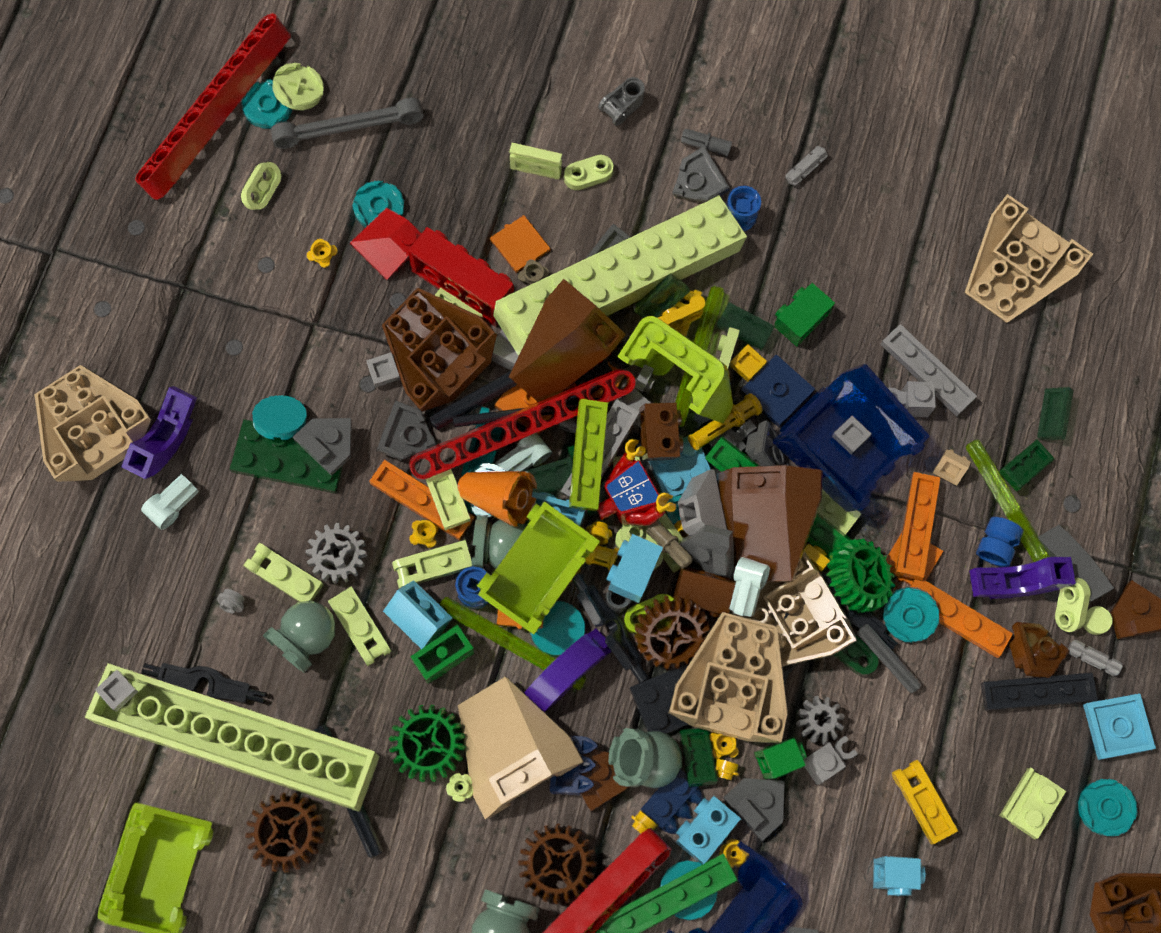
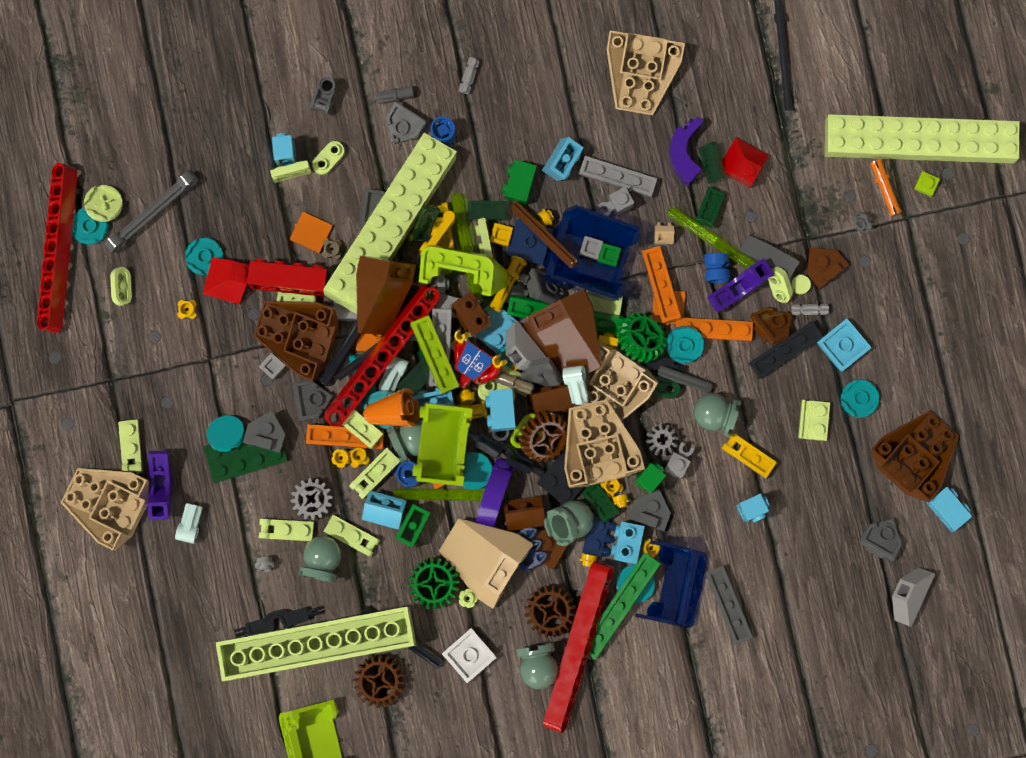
camera: 20 degrees left, 10 degrees up
light grey plate [95,670,139,712] -> none
none -> yellowish green plate [118,420,143,474]
none -> medium azure brick [272,133,297,167]
none -> yellow plate [331,449,350,468]
none -> white plate [442,628,497,683]
none -> reddish brown brick [503,496,545,531]
none -> reddish brown axle [511,202,578,268]
none -> yellow plate [538,209,554,227]
none -> medium azure brick [542,137,584,181]
none -> green plate [598,243,621,268]
none -> dark purple arch [669,116,703,186]
none -> sand green tile [693,393,741,437]
none -> red slope [717,137,769,188]

